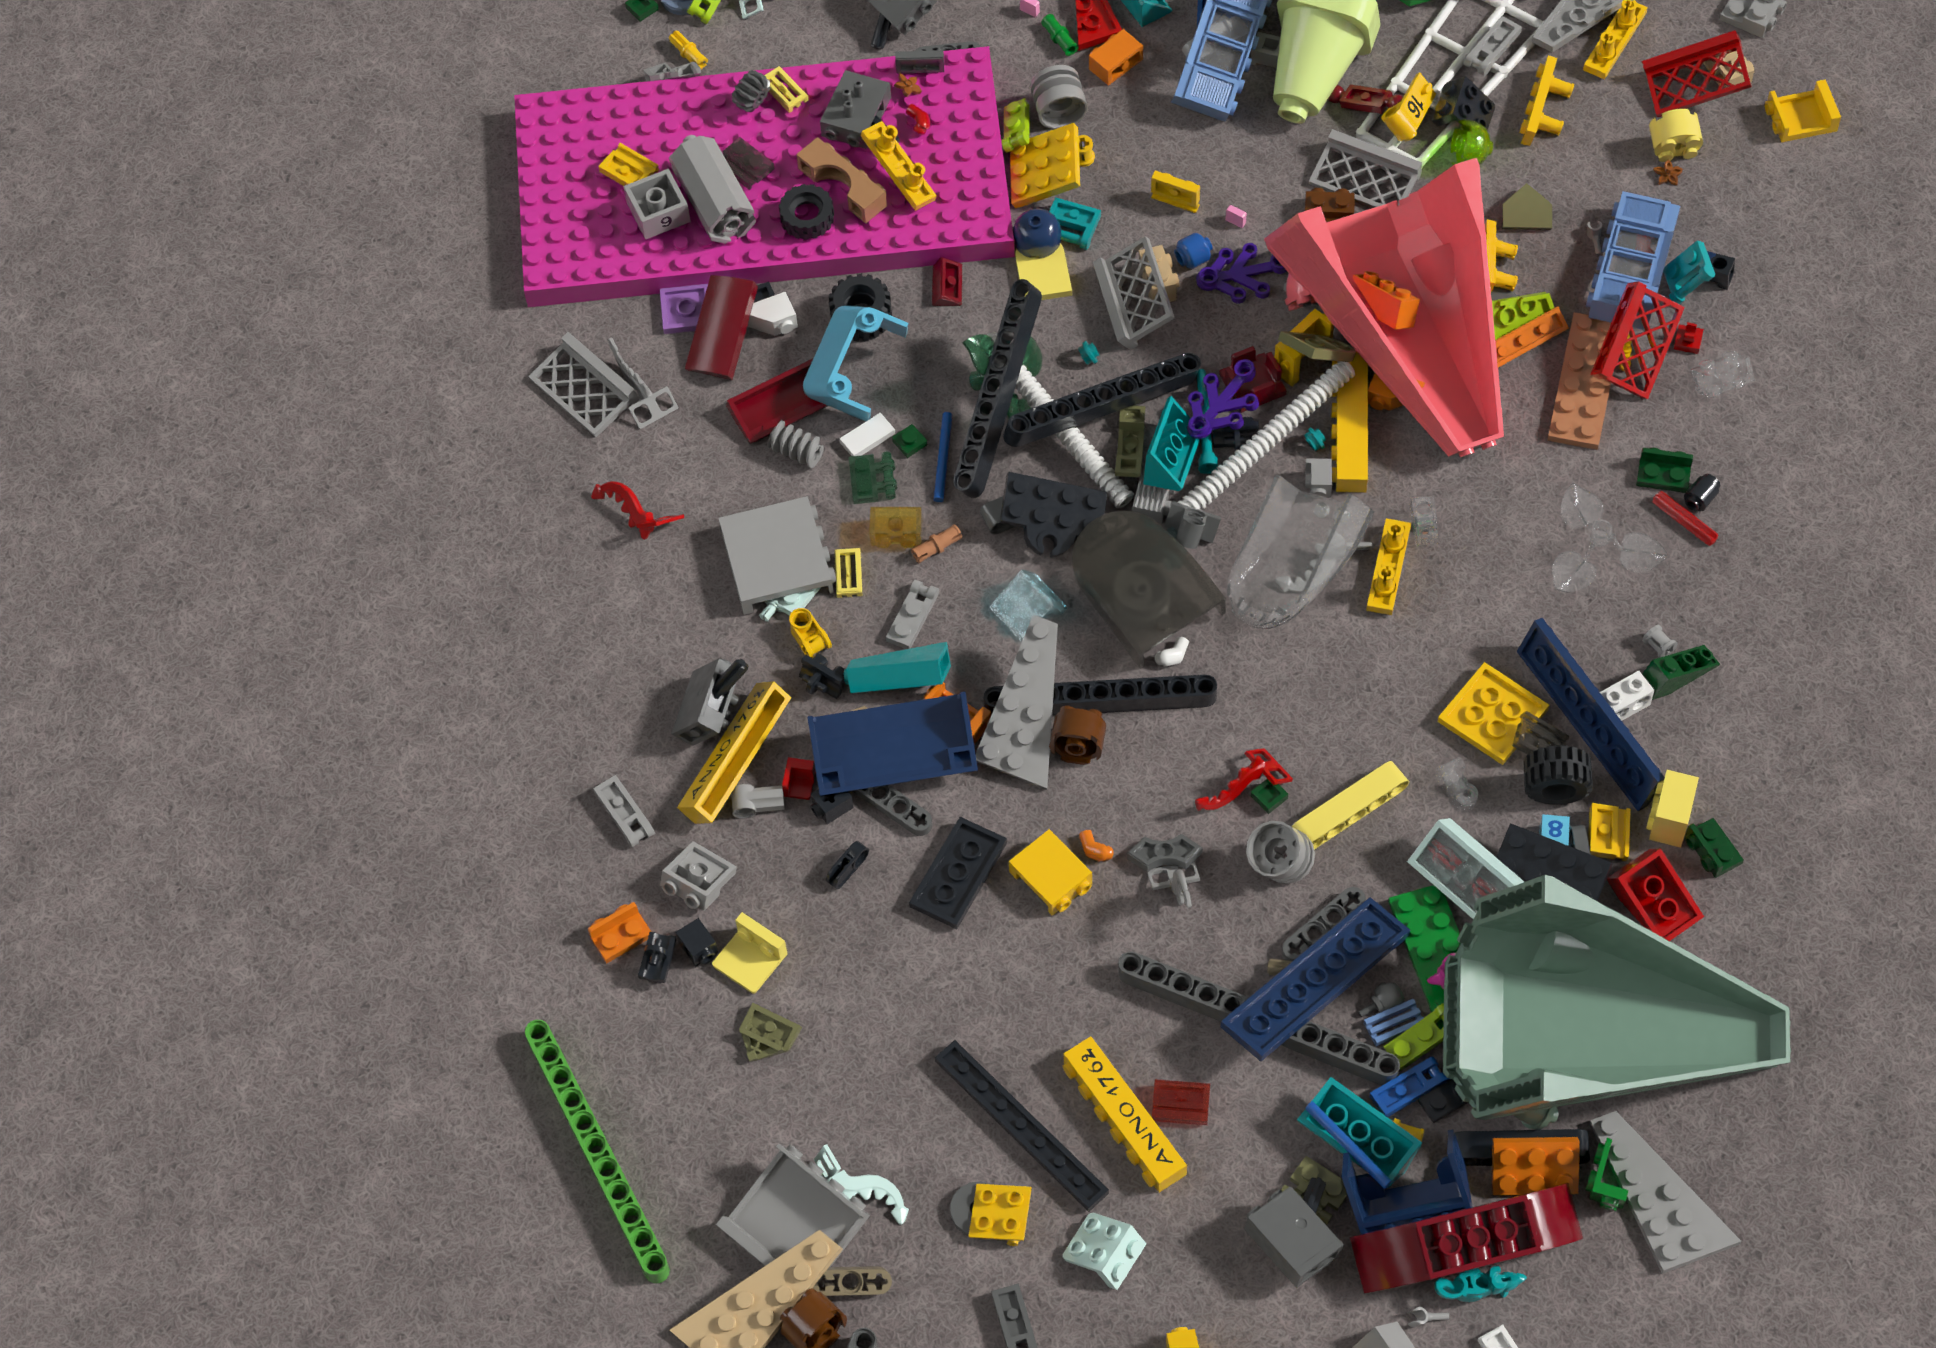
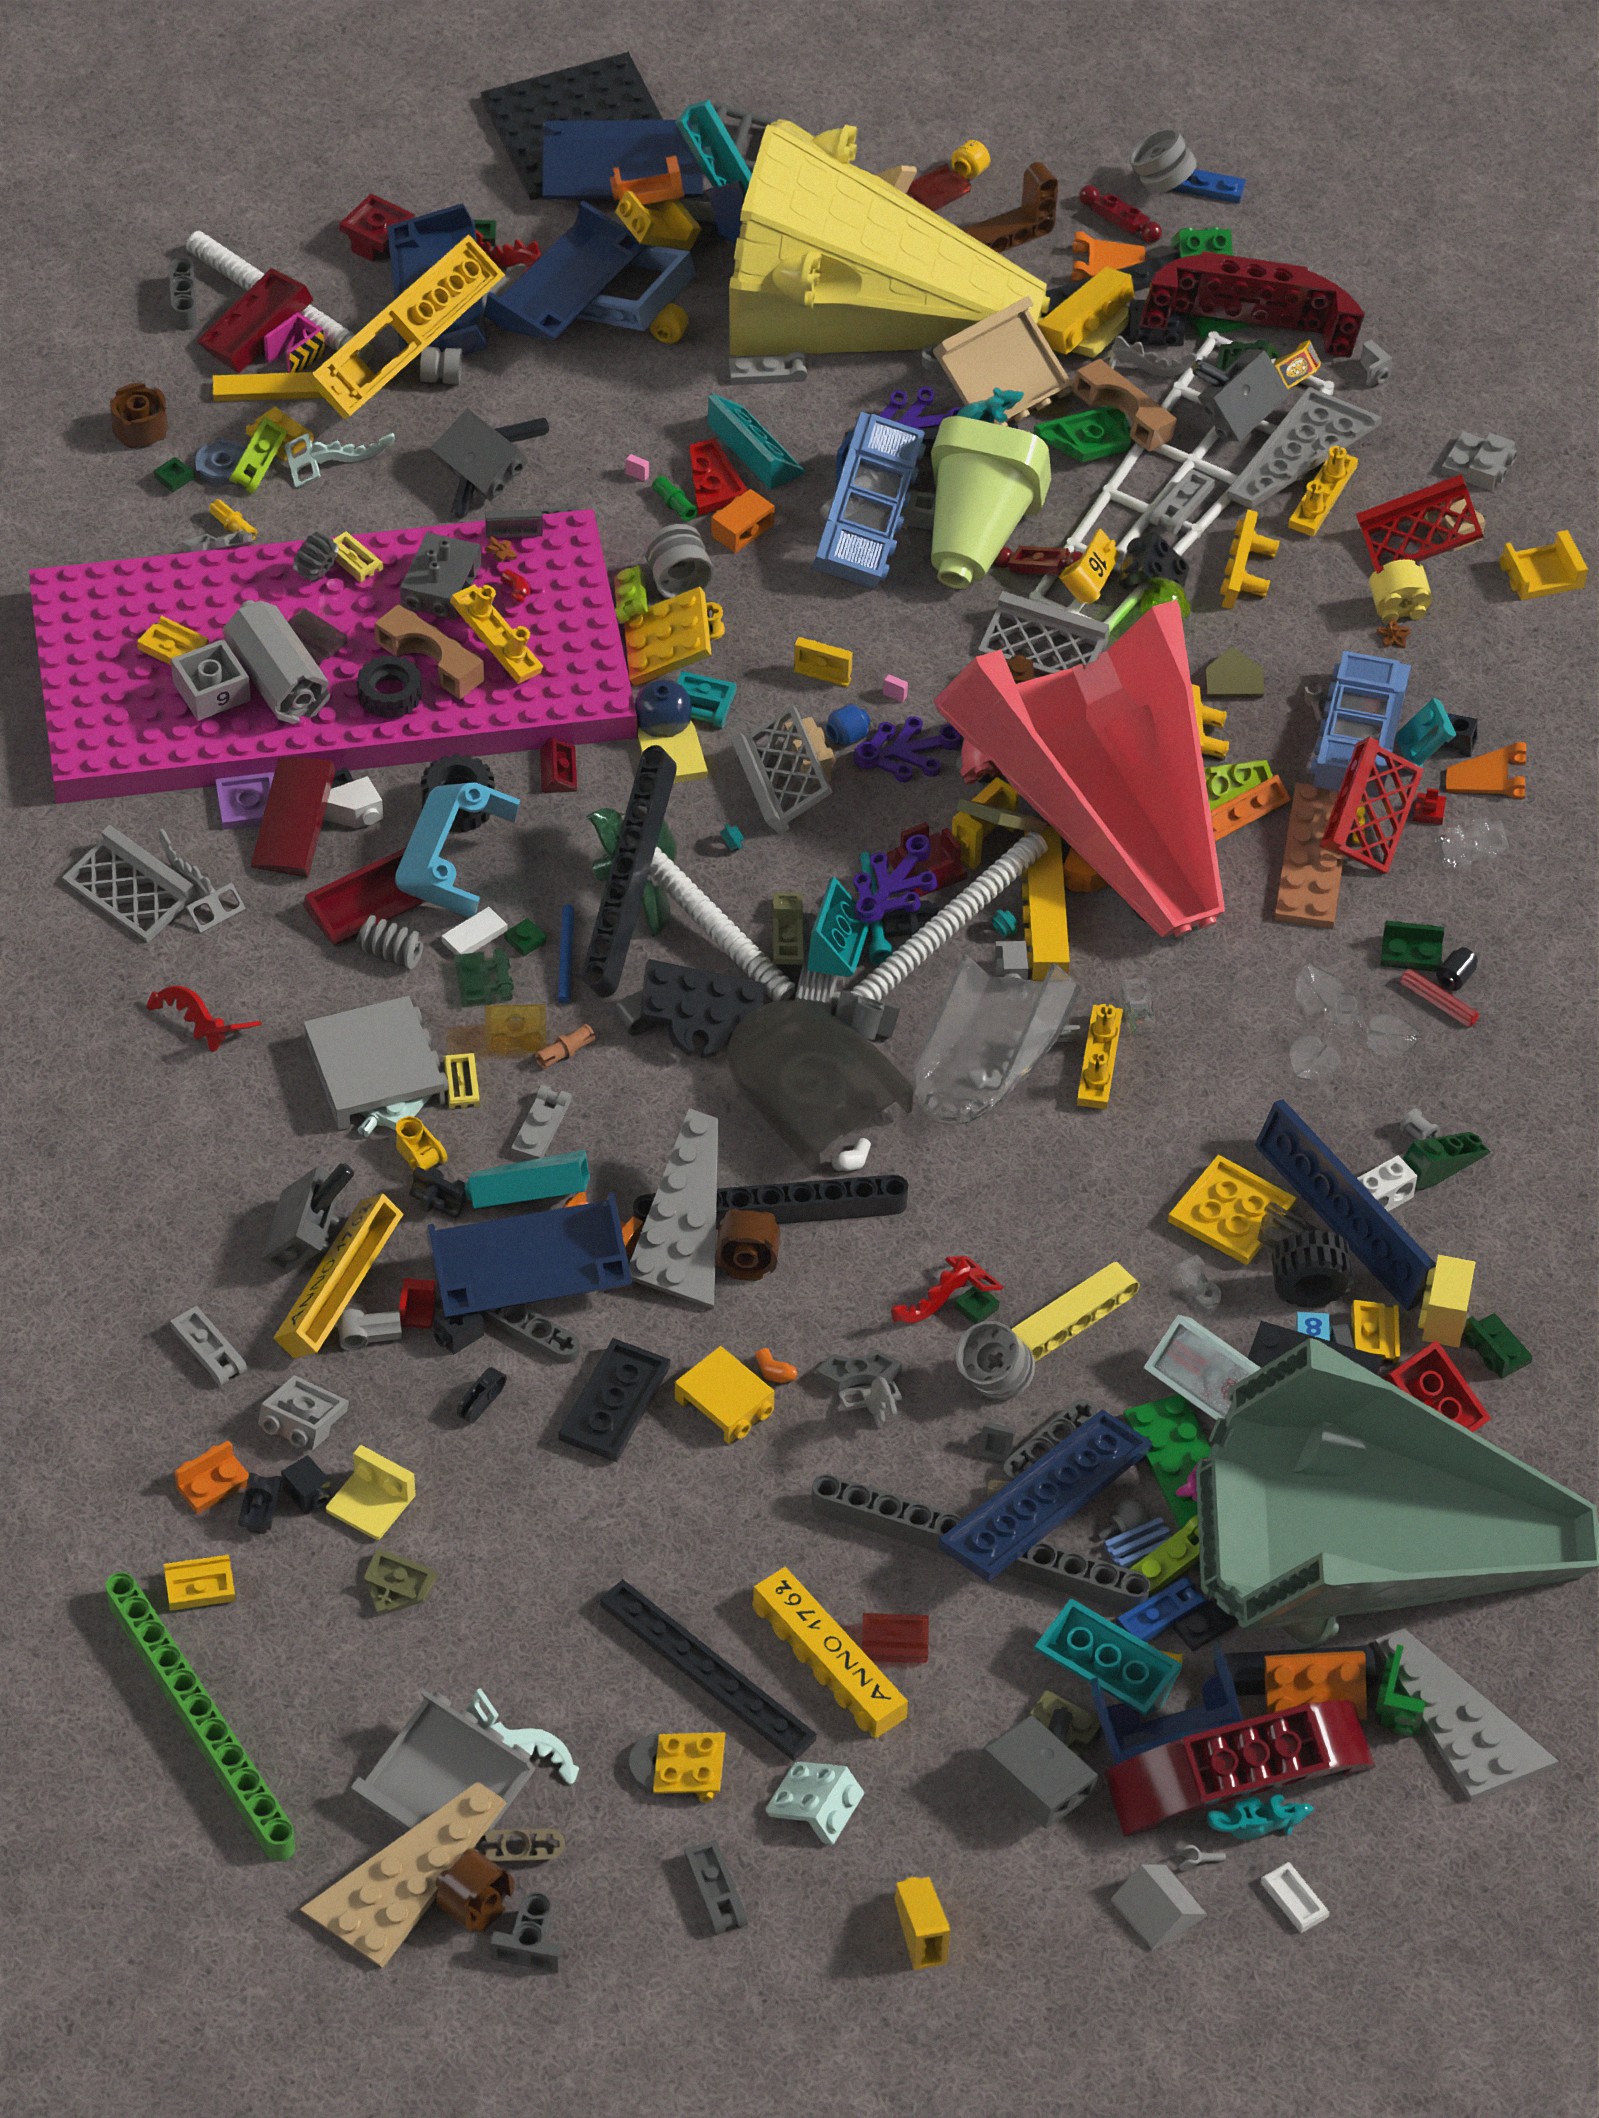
camera: 10 degrees left, 10 degrees down
clear light blue bracket [990,569,1068,641] -> none
black beam [1003,353,1201,447] -> none
blue bar [1305,1101,1392,1189] -> none
orange slope [1353,271,1420,329] -> none
none -> yellow plate [164,1555,236,1611]
none -> dark grey tile [977,1421,1016,1462]
none -> orange flag [1446,742,1526,799]

